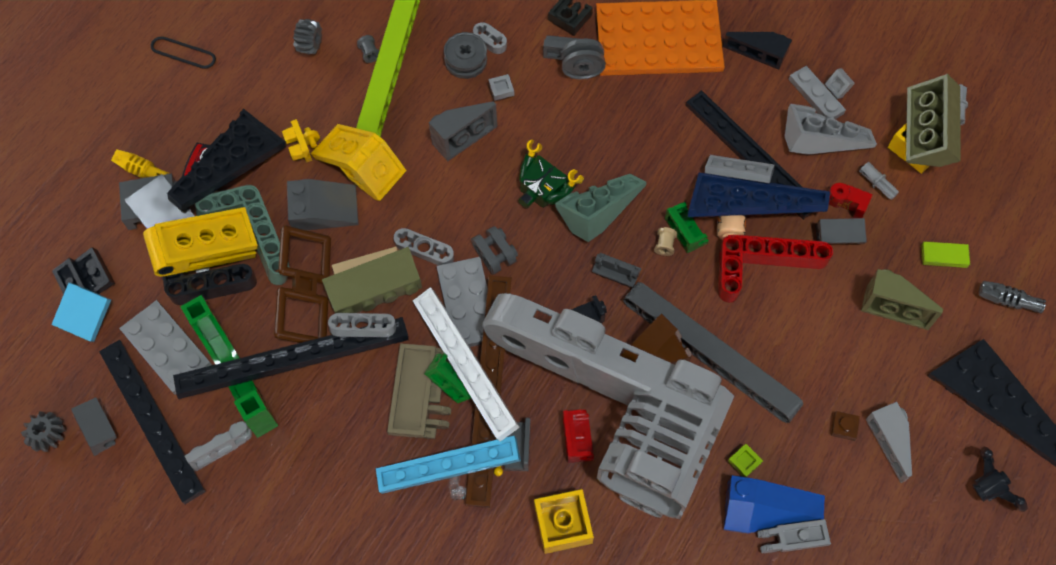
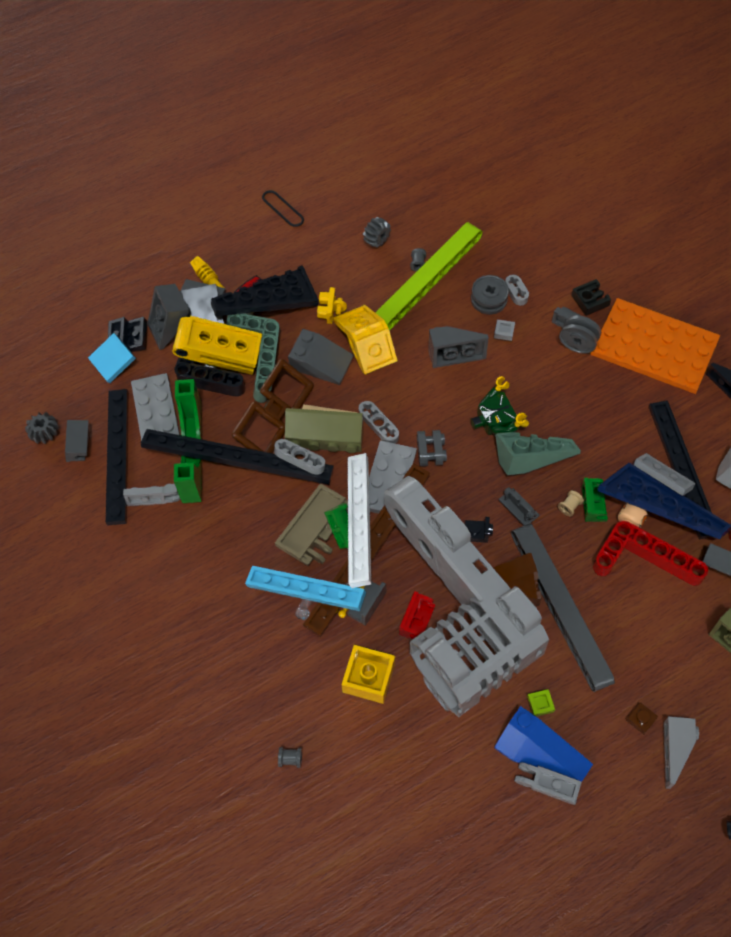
camera: 30 degrees right, 5 degrees down
none -> dark grey slope [147,284,189,350]

